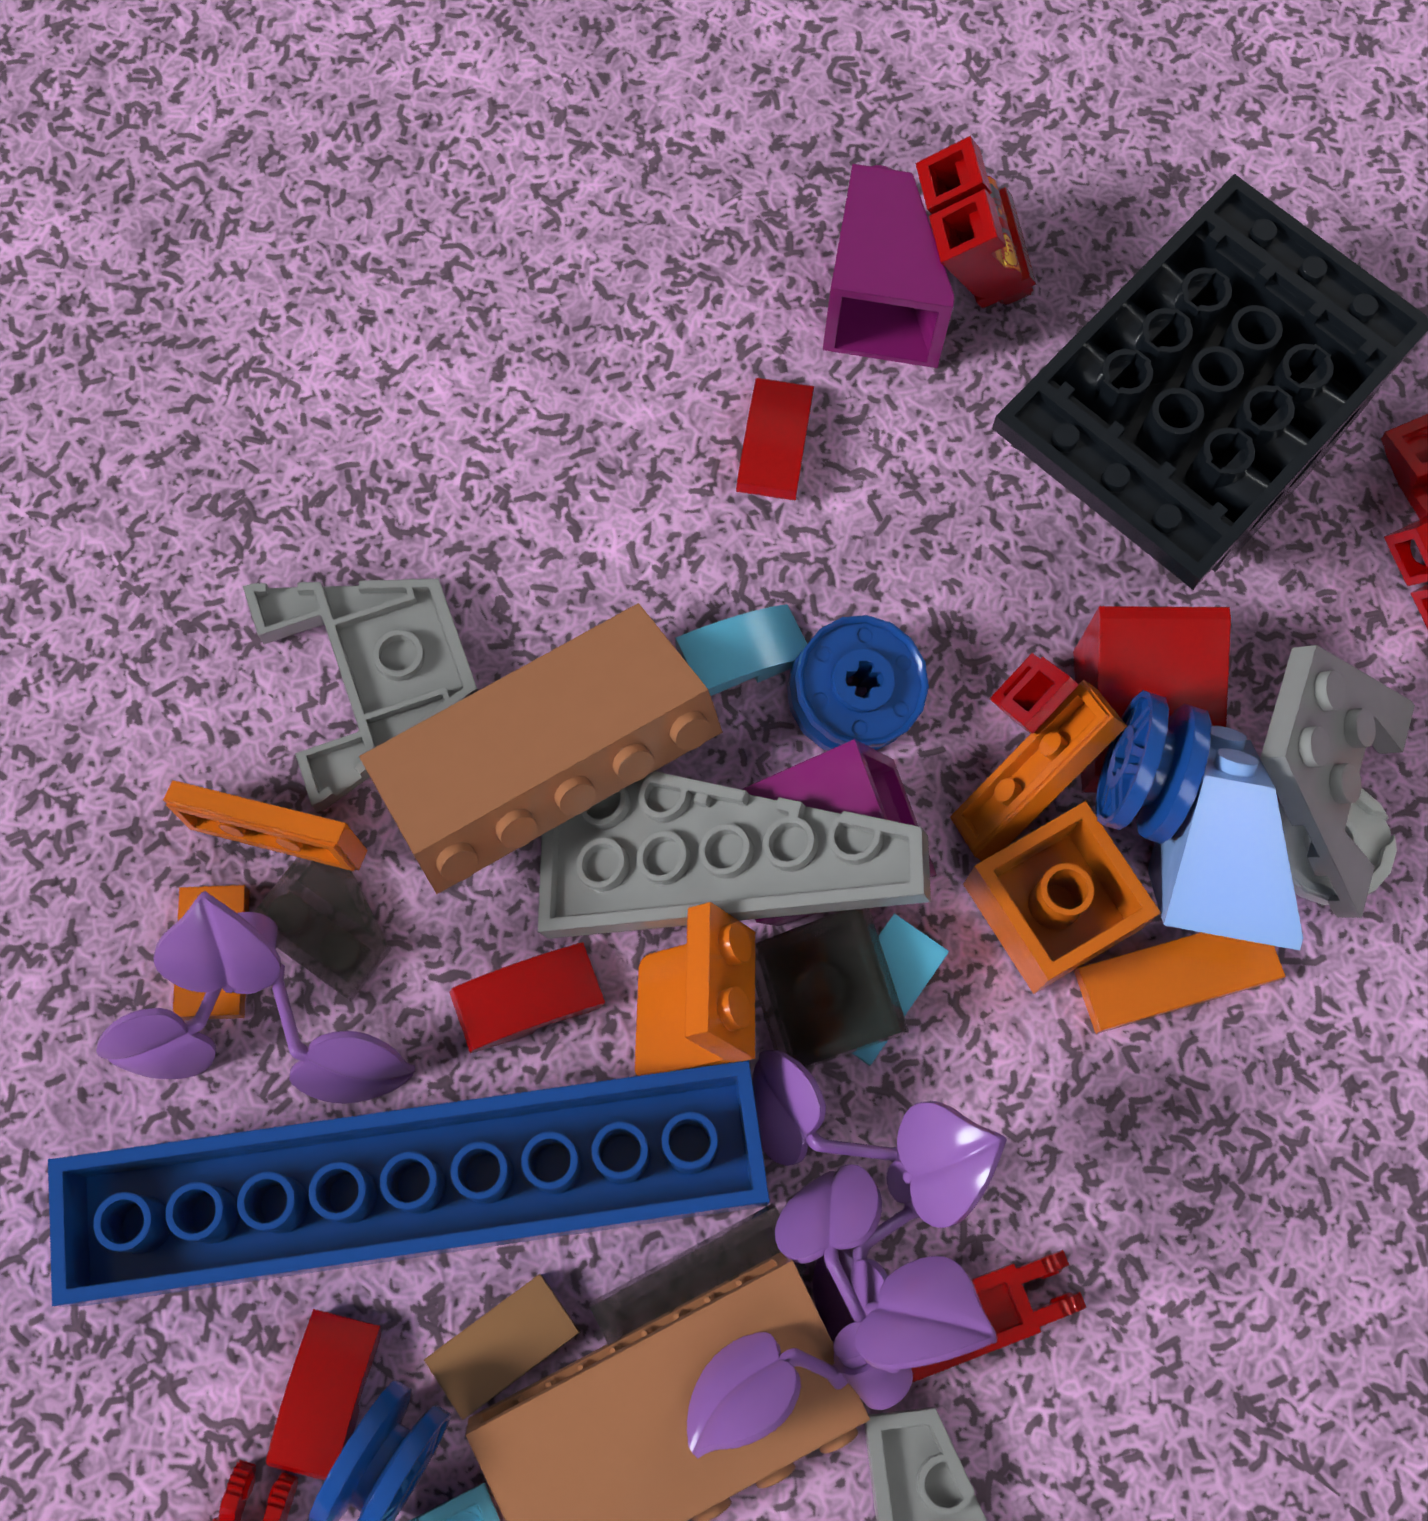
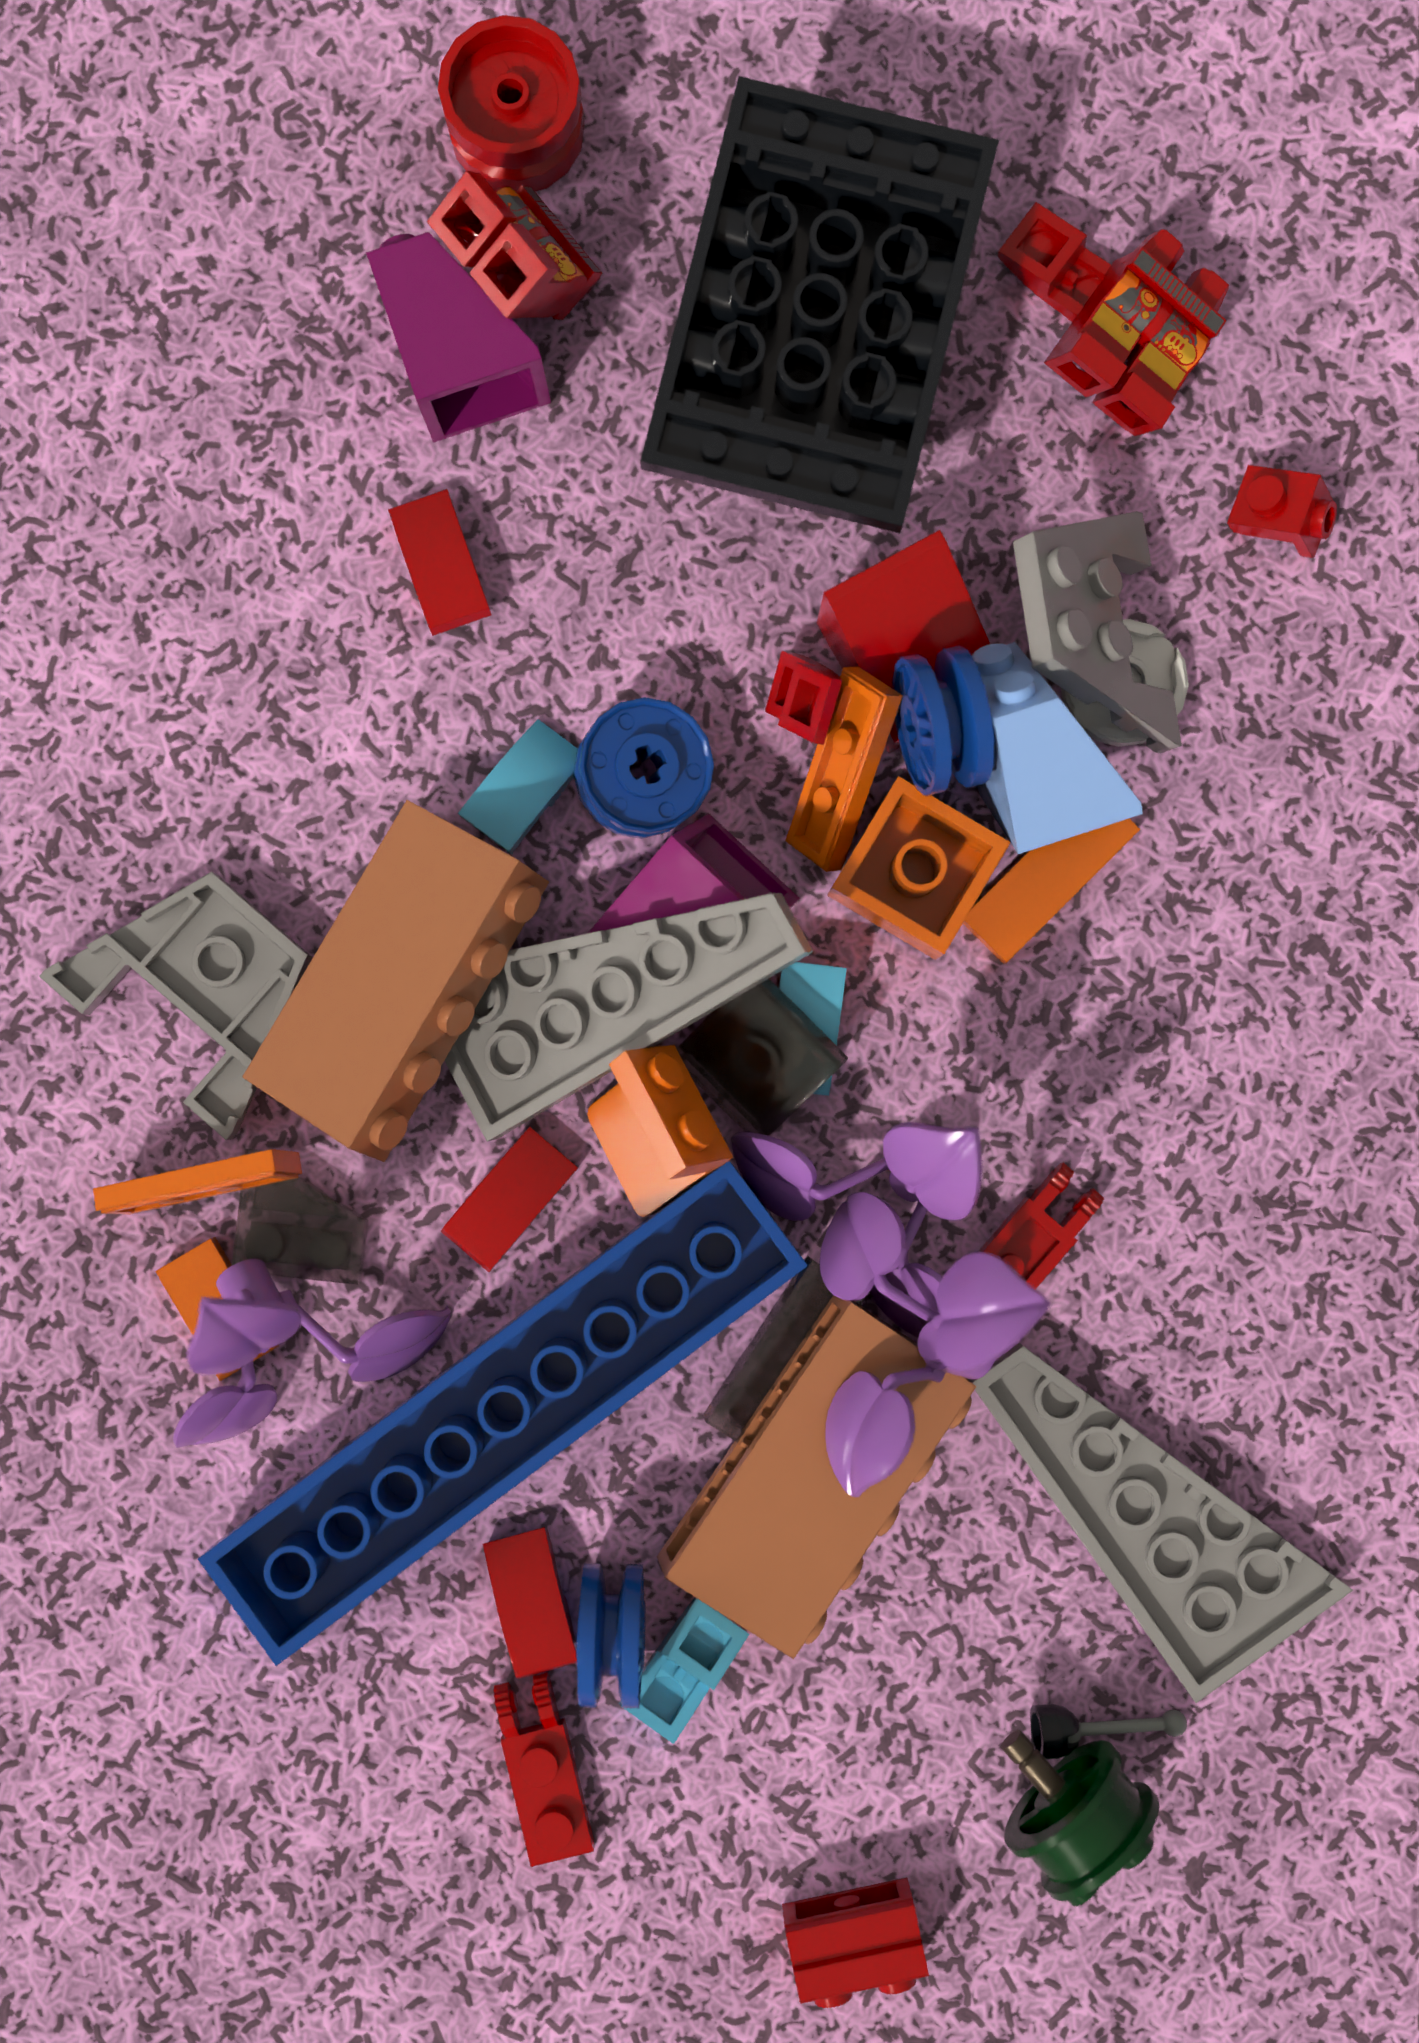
camera: 30 degrees left, 15 degrees up
medium nougat tile [424,1274,580,1420] -> none
none -> red wheel [438,15,585,192]

